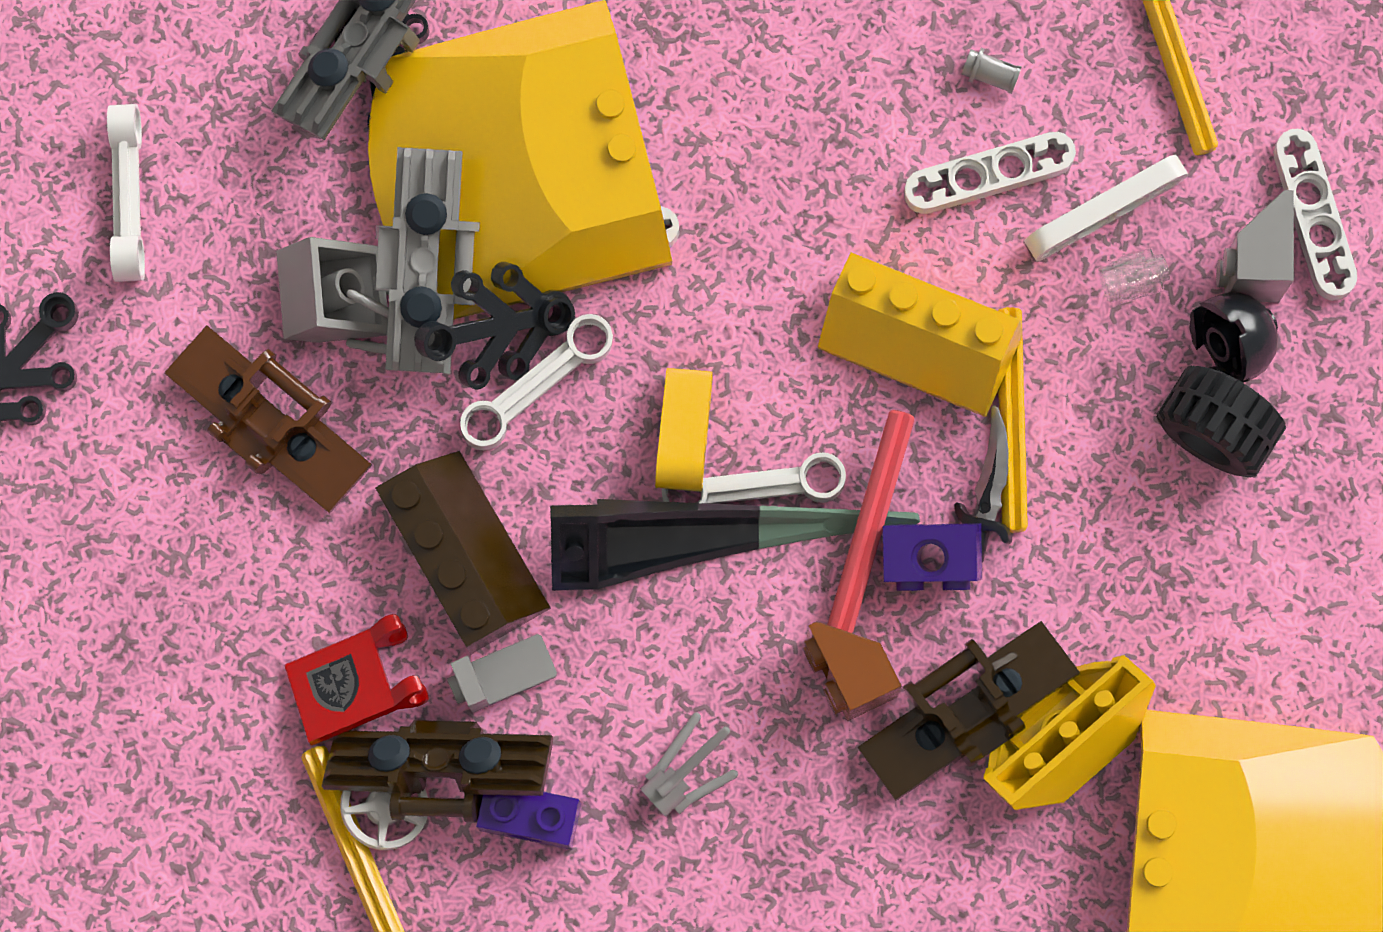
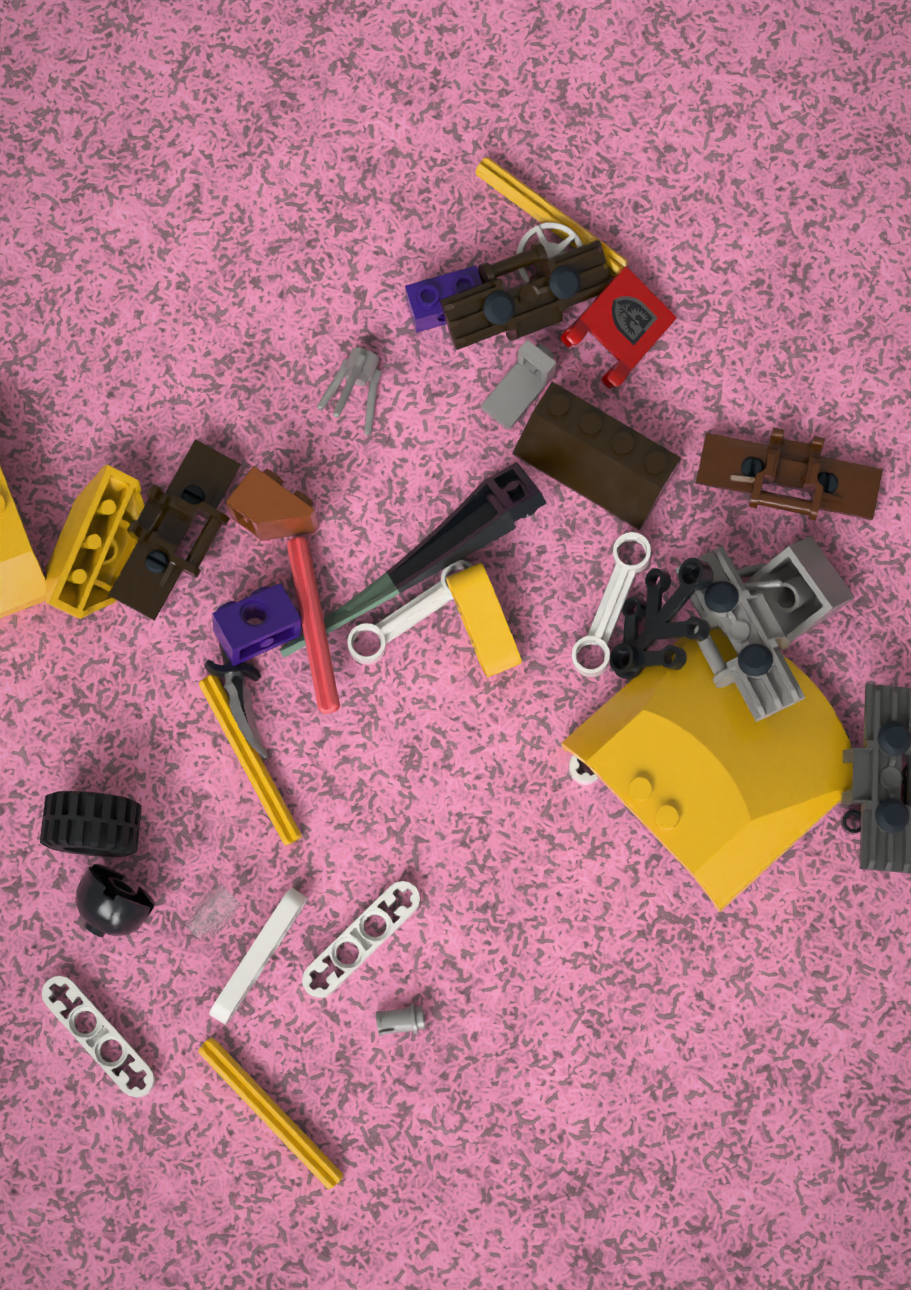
camera: 150 degrees right, 0 degrees up
yellow slope [817,252,1023,417] -> none
light grey slope [1216,190,1294,303] -> none

